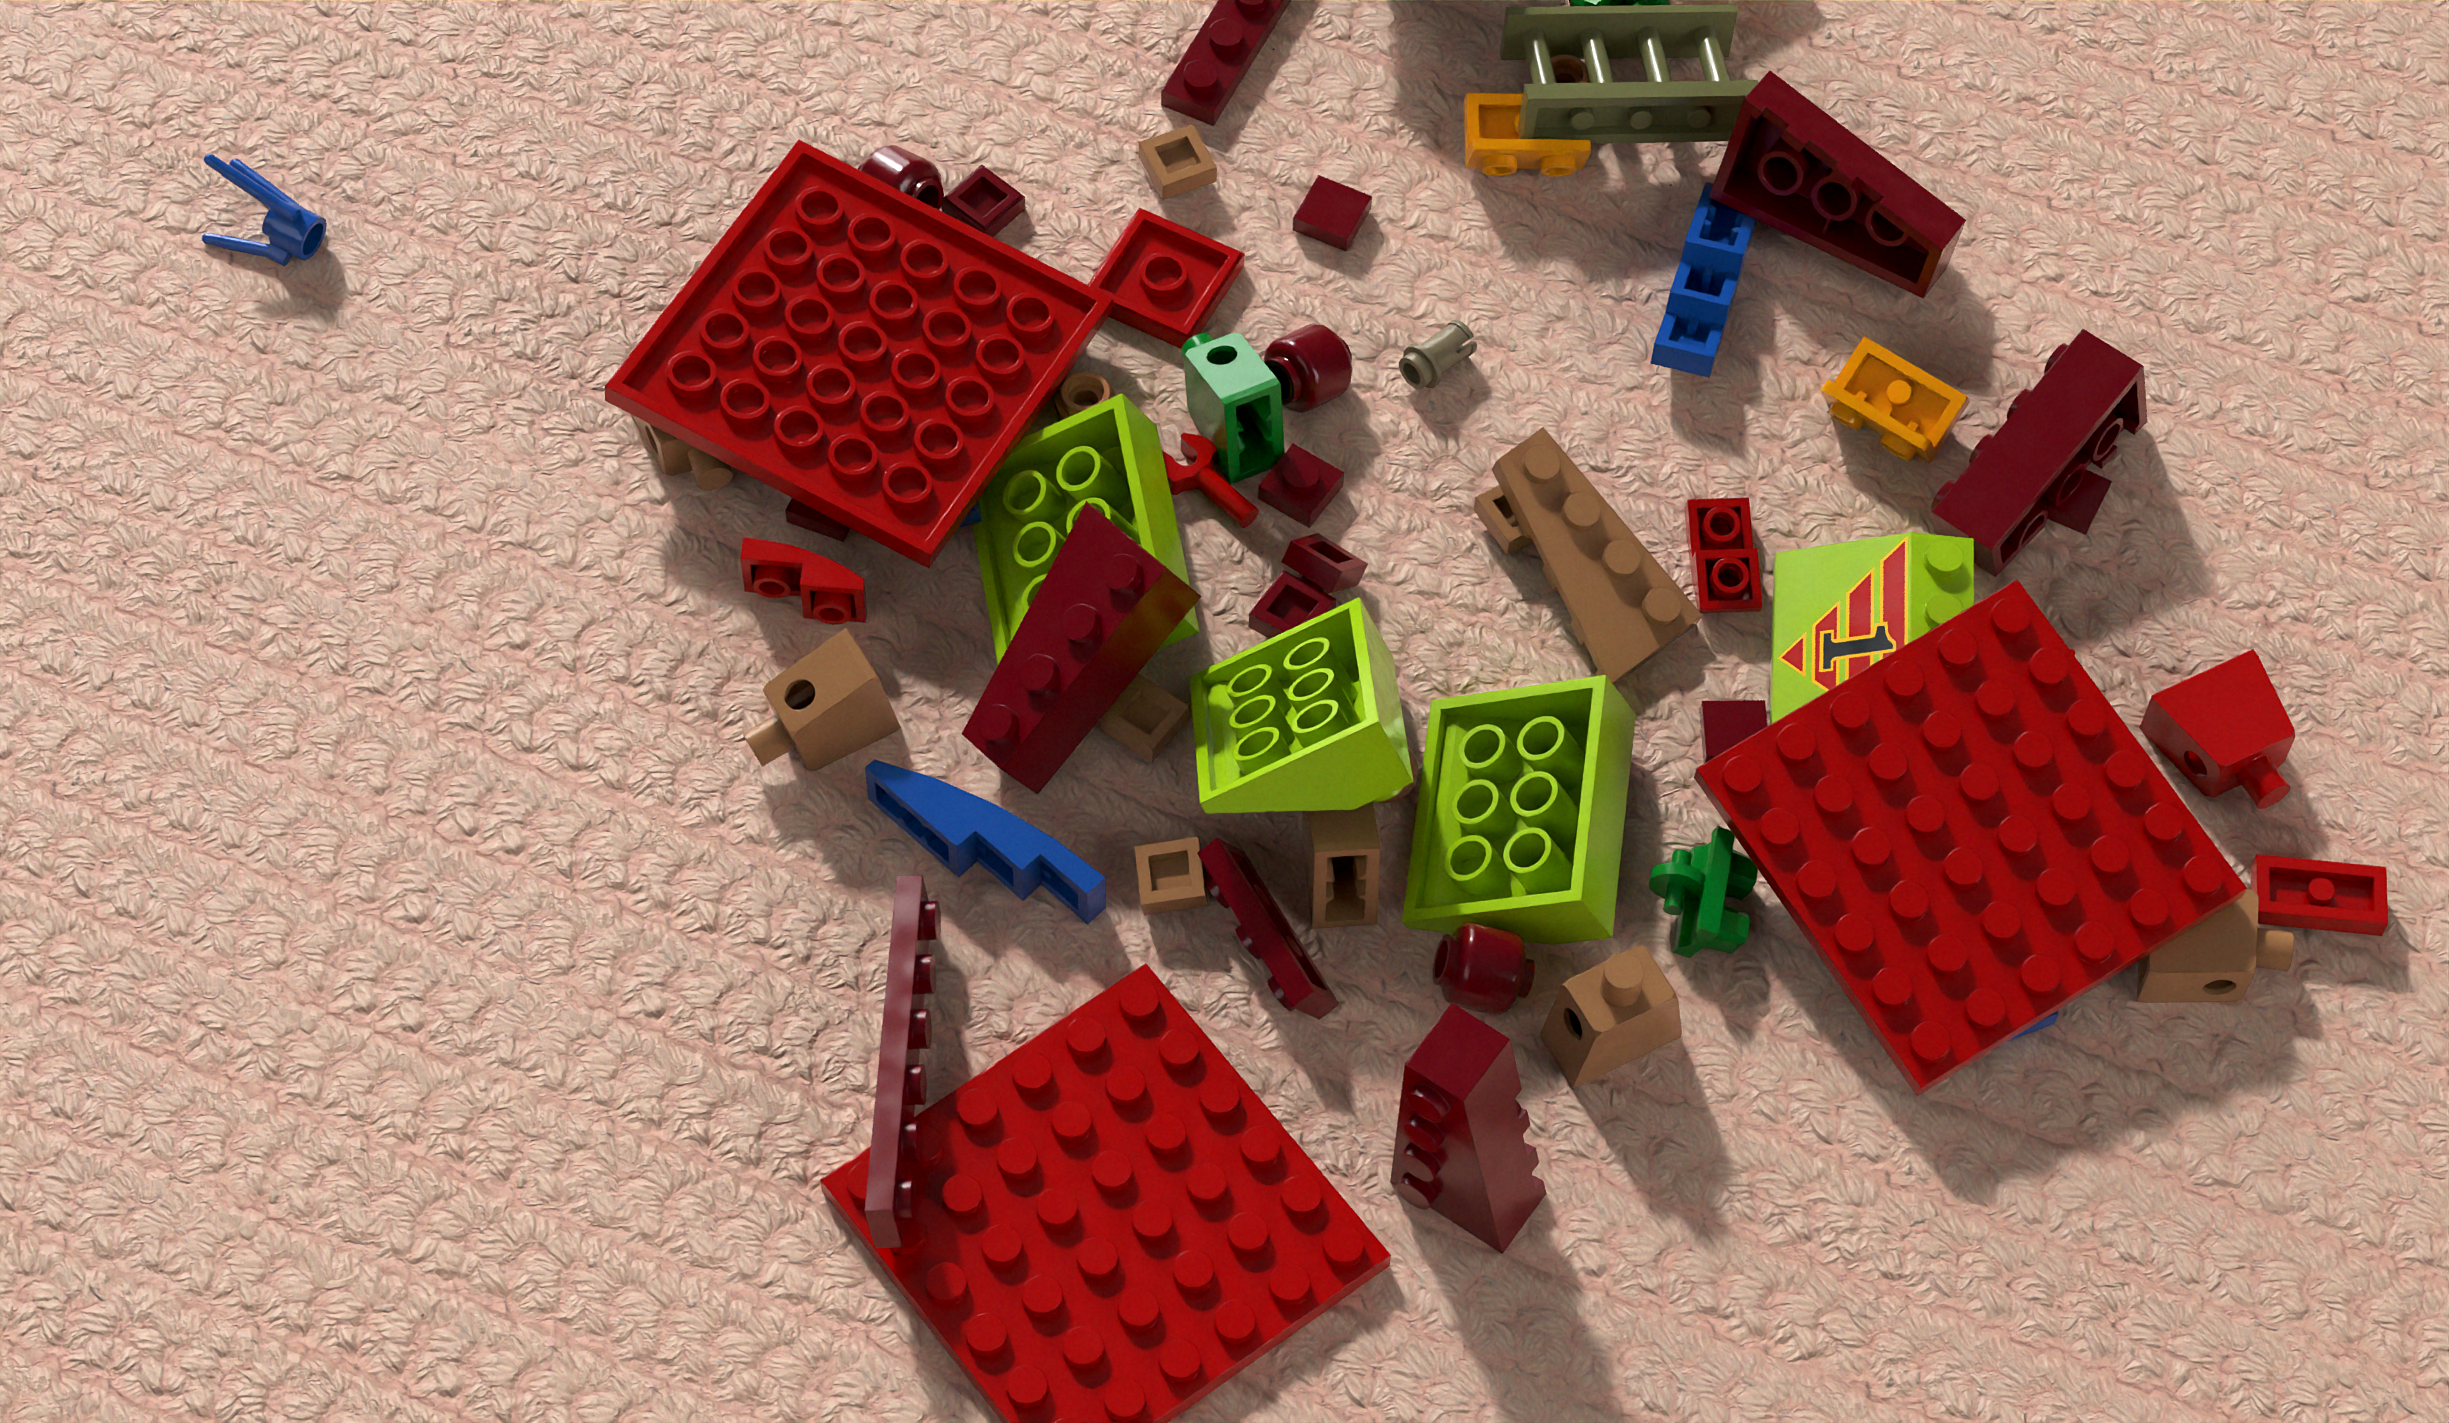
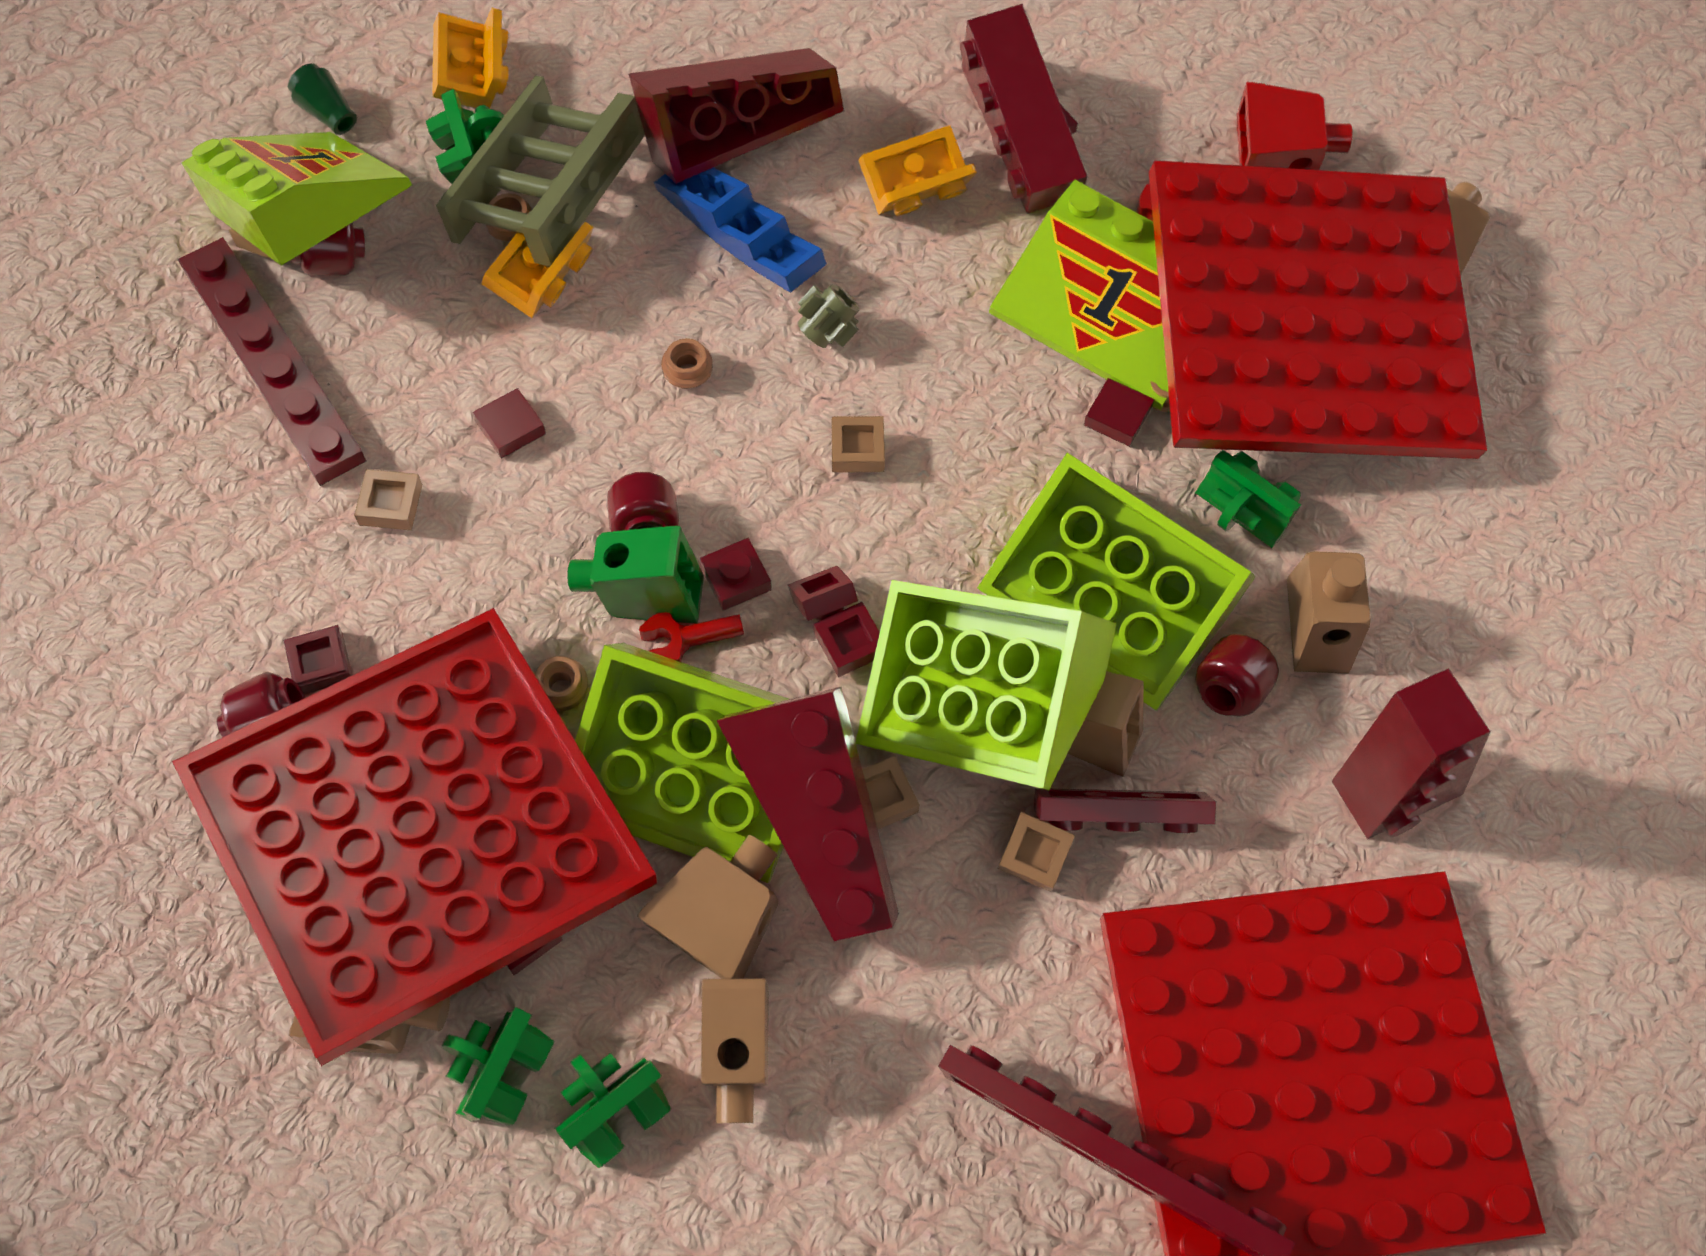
camera: 60 degrees left, 5 degrees up
red slope [740,537,867,625] -> none
blue slope [865,759,1106,925] -> none
red tile [1088,207,1245,349] -> none
dark tan pin [1399,320,1477,389] -> none
medium nougat wing [1492,427,1703,686] -> none
red slope [1684,497,1762,614] -> none
red plate [2251,854,2388,936] -> none
none -> green hips [441,1007,554,1126]
none -> green hips [555,1053,671,1168]
none -> medium nougat torso [637,835,779,979]
none -> nougat plate [661,338,713,388]
none -> olive gear [798,284,860,348]

